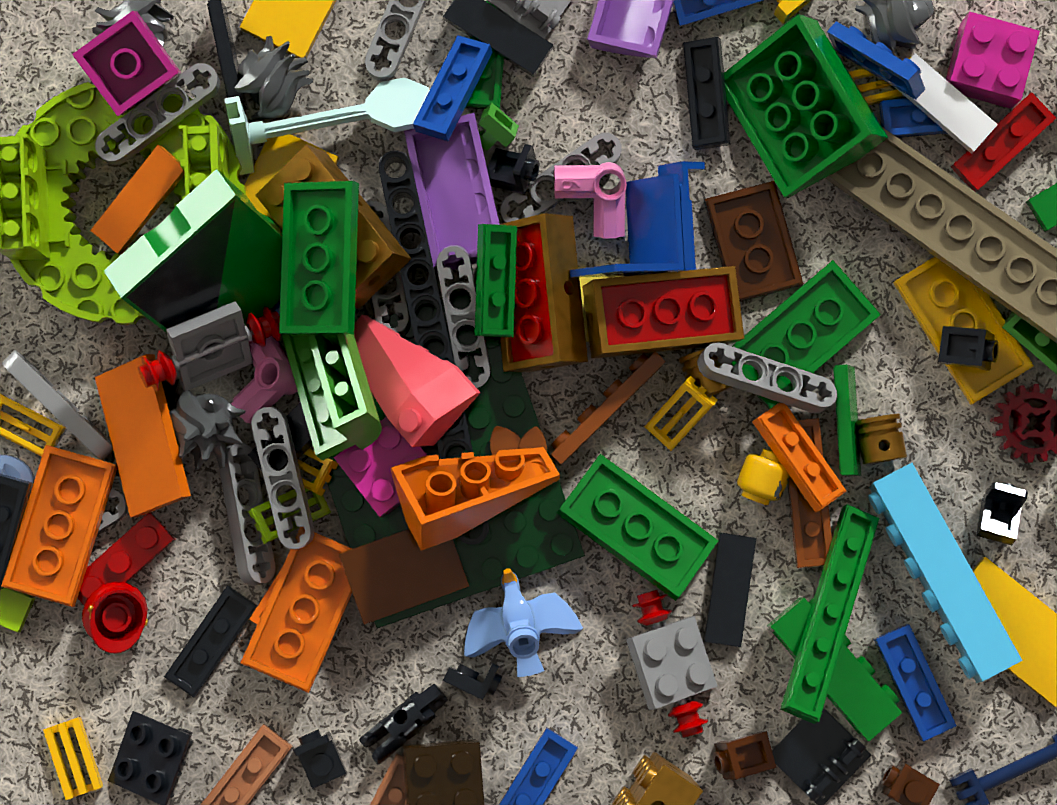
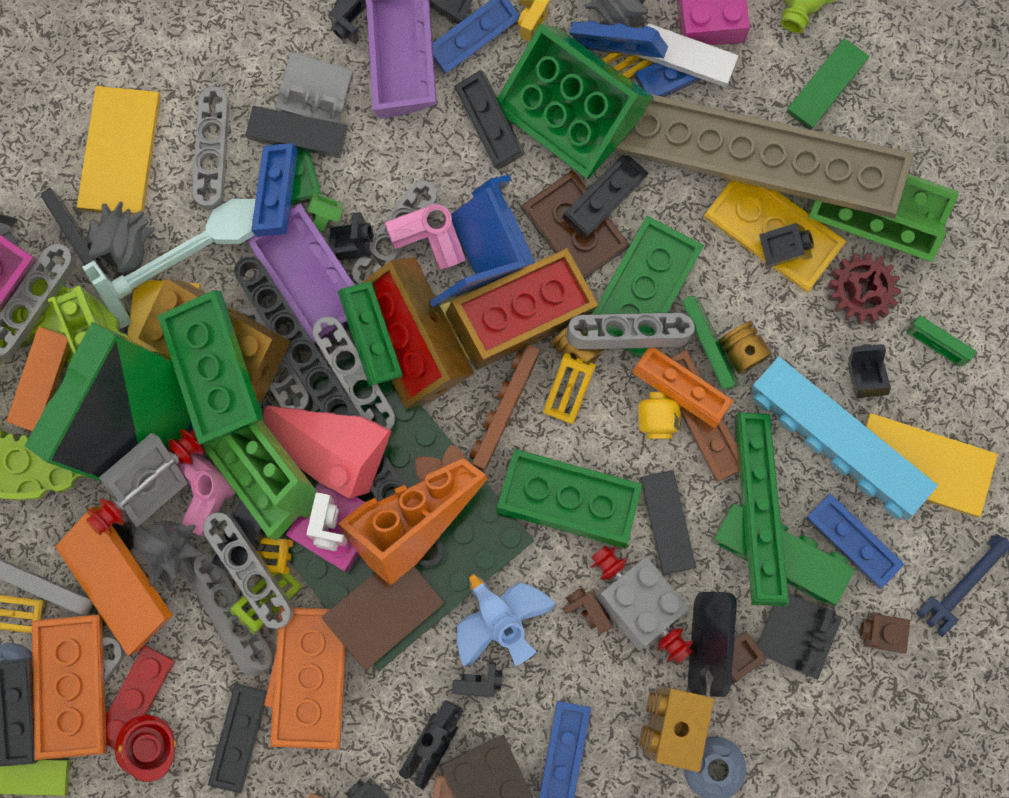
camera: 20 degrees left, 5 degrees down
red plate [951,92,1056,192] -> none
none -> white bracket [306,492,347,551]
none -> black tile [562,155,649,239]
none -> reddish brown bracket [562,588,613,634]
none -> black piece [688,592,737,697]

